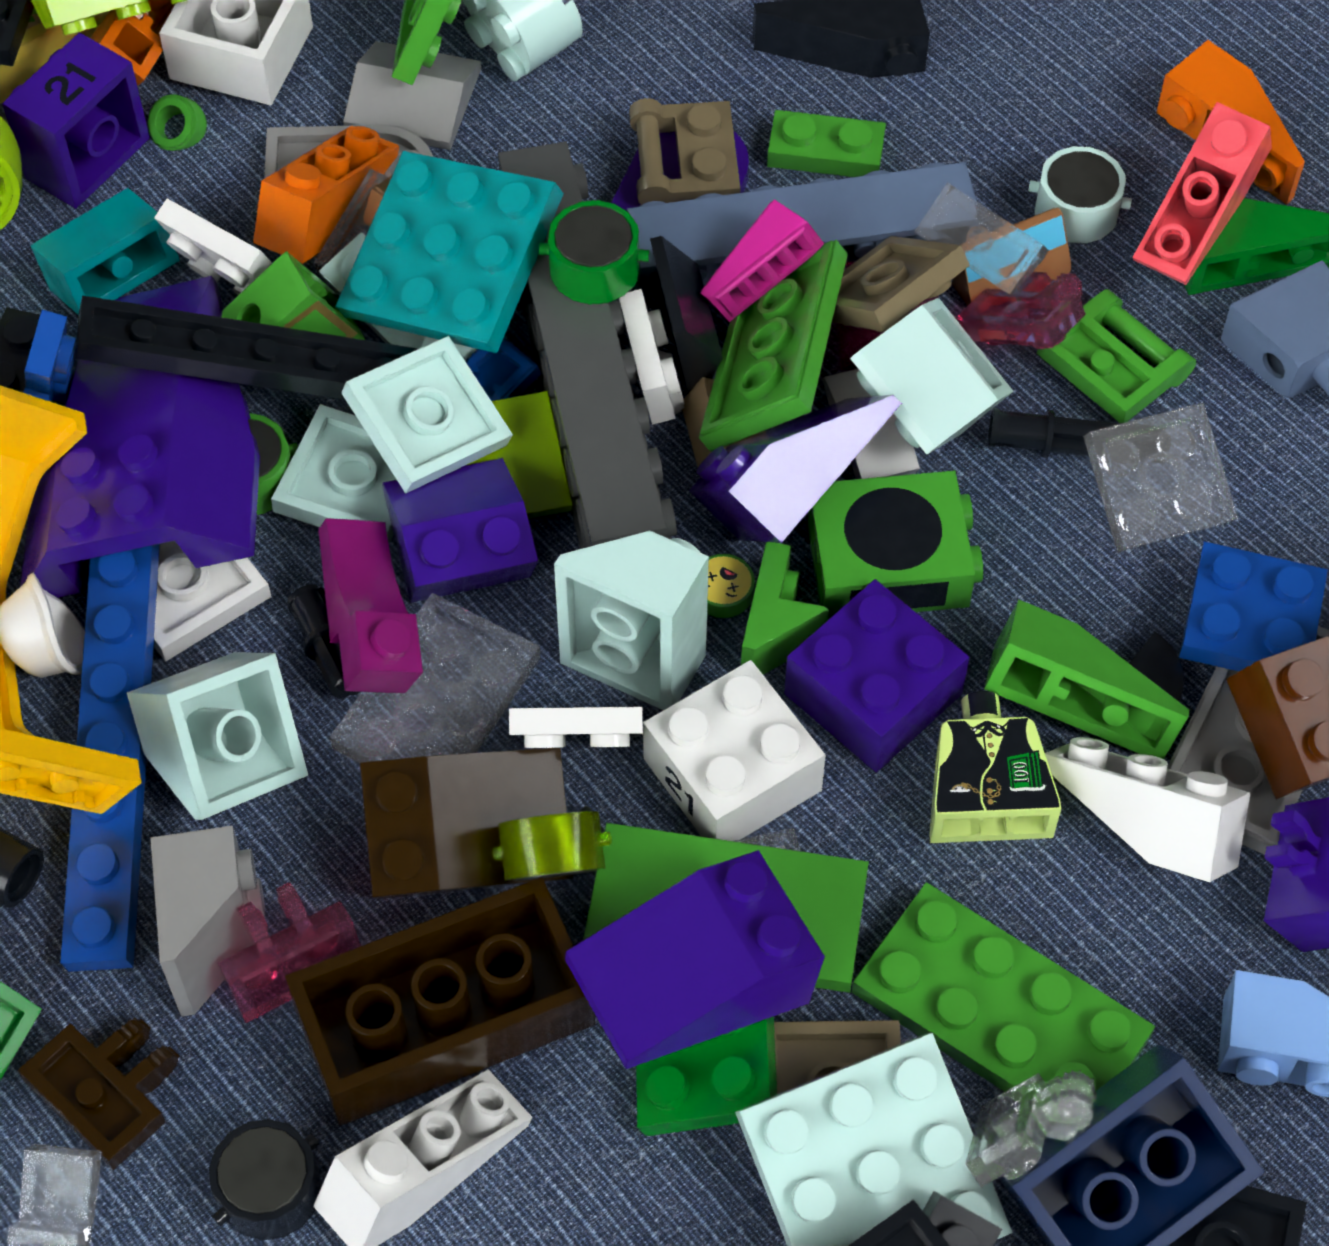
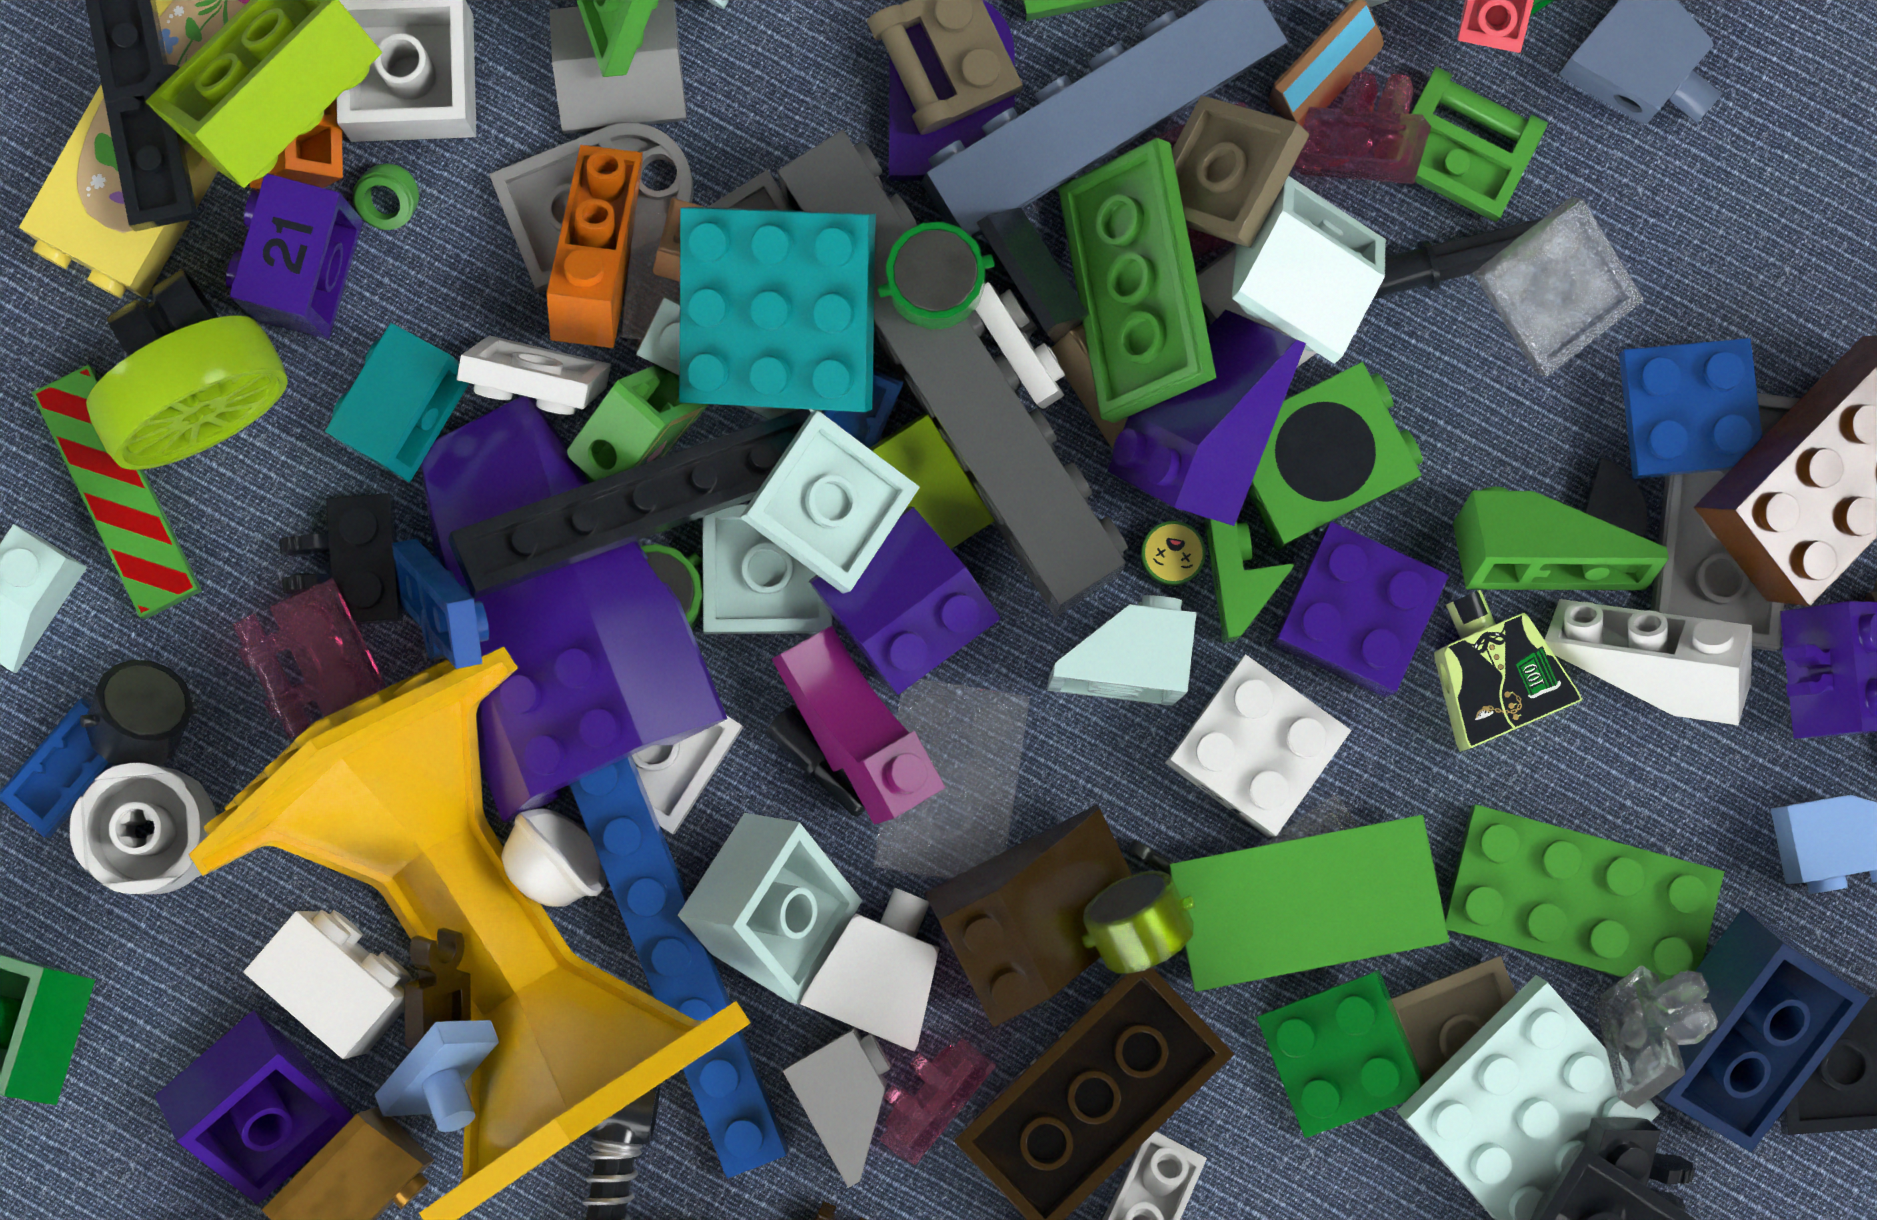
camera: 20 degrees left, 25 degrees up
white plate [509,707,643,748] -> none
dark purple slope [564,850,825,1069] -> none
dark pink slope [700,199,824,322] -> none
clear slope [914,182,1049,295] -> none
none -> white torso [800,888,939,1052]

